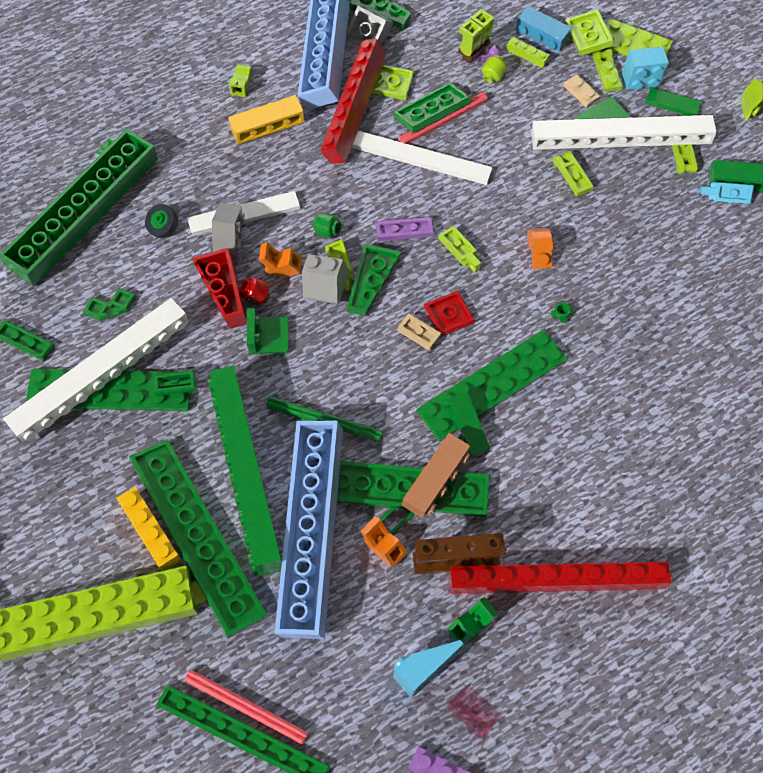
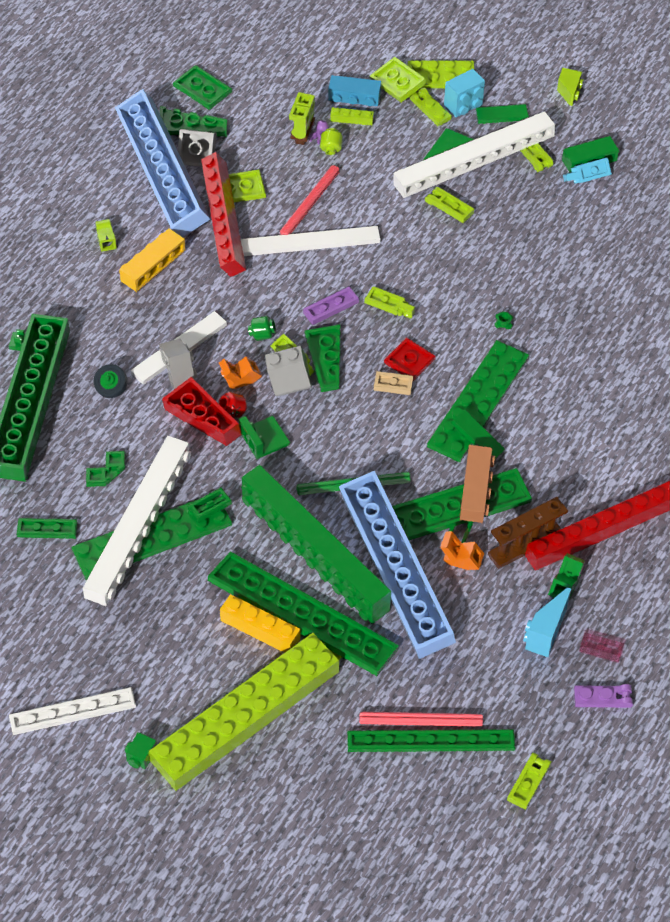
camera: 25 degrees left, 10 degrees down
green tile [393,83,471,133] -> none
orange brick [527,228,553,269] -> none
tan plate [563,74,600,108] -> none

